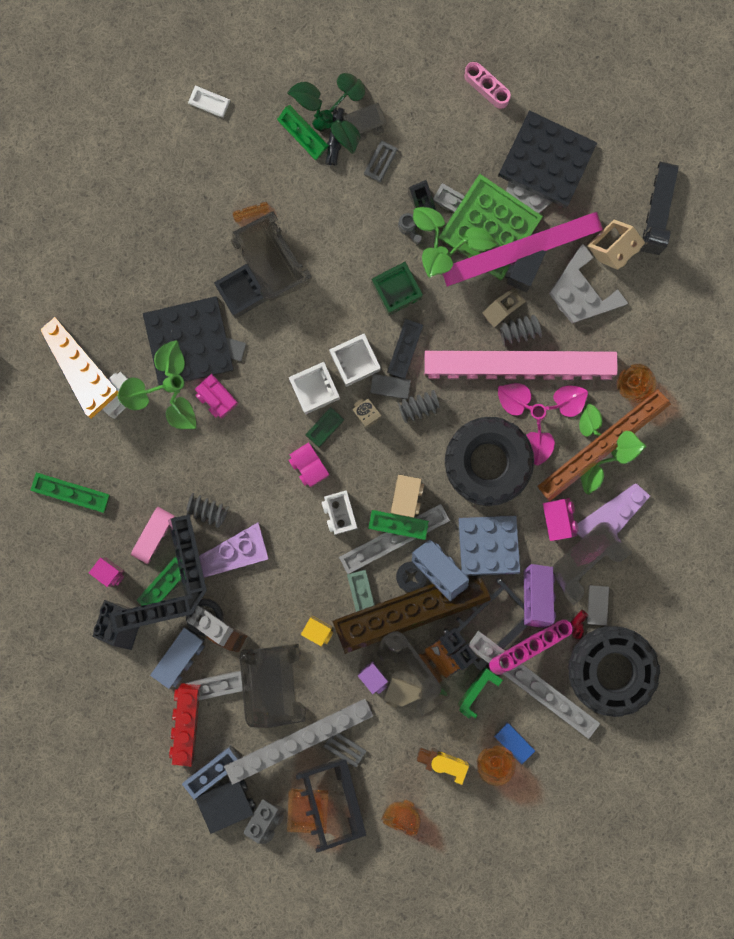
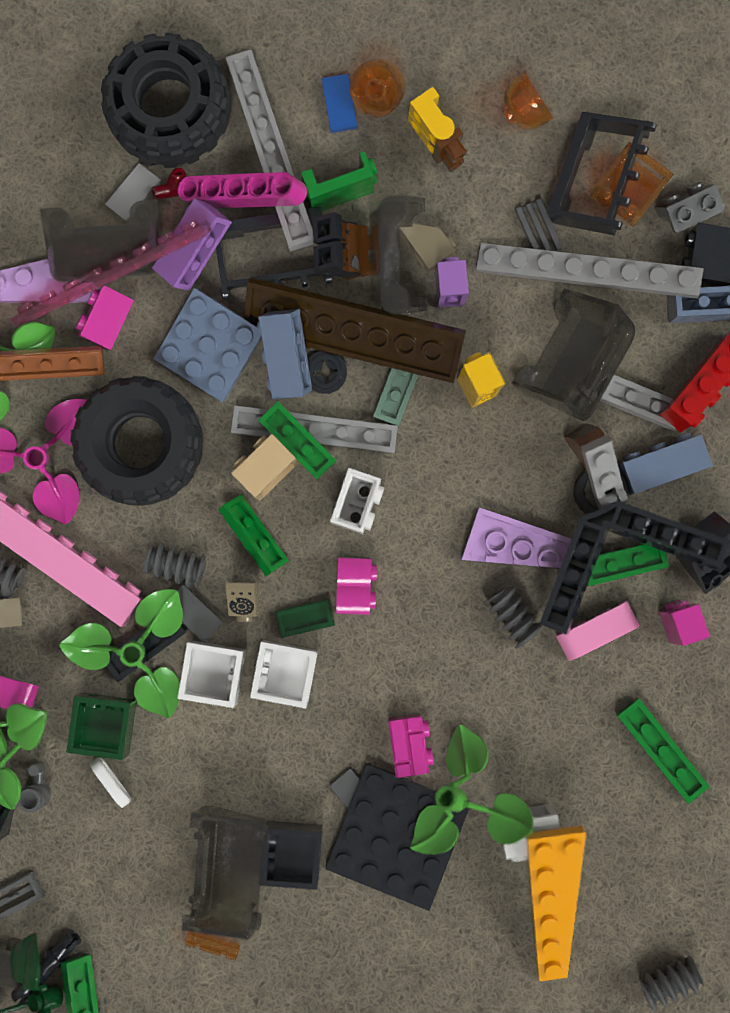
camera: 140 degrees left, 0 degrees up
none -> clear pink plate [10,219,212,329]
none -> bright green plant [60,589,183,718]
none -> white tile [89,757,131,808]
none -> green plate [218,494,289,577]

